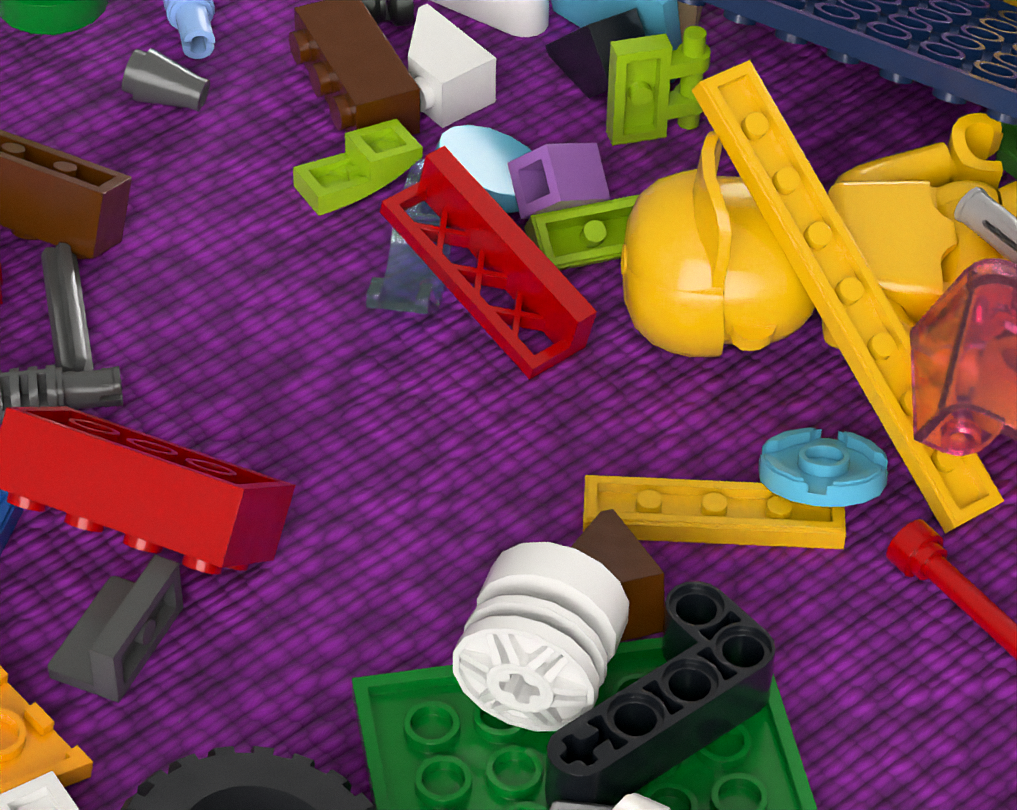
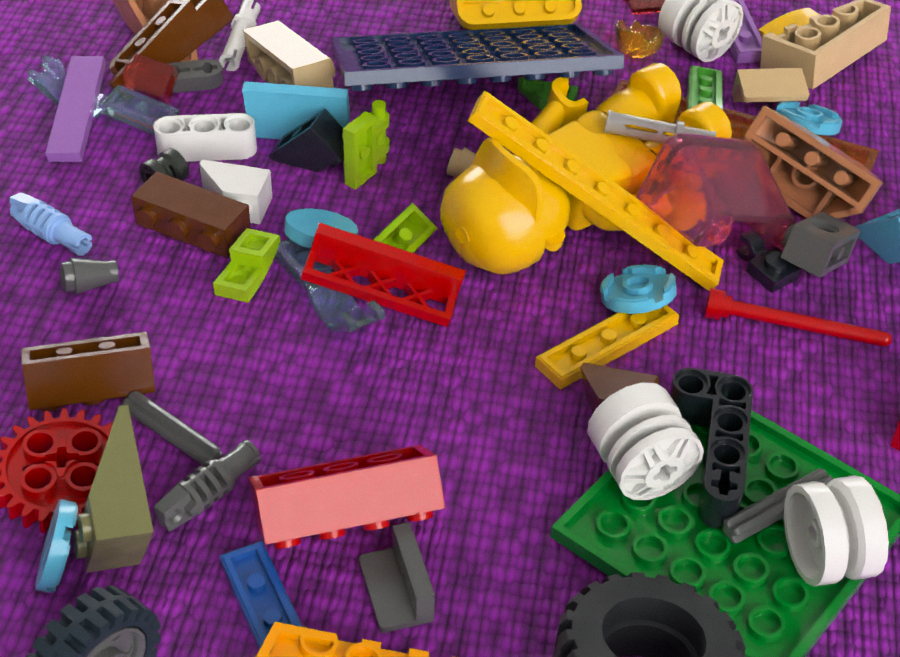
camera: 40 degrees left, 0 degrees up
medium lavender brick [507,143,611,219] -> none

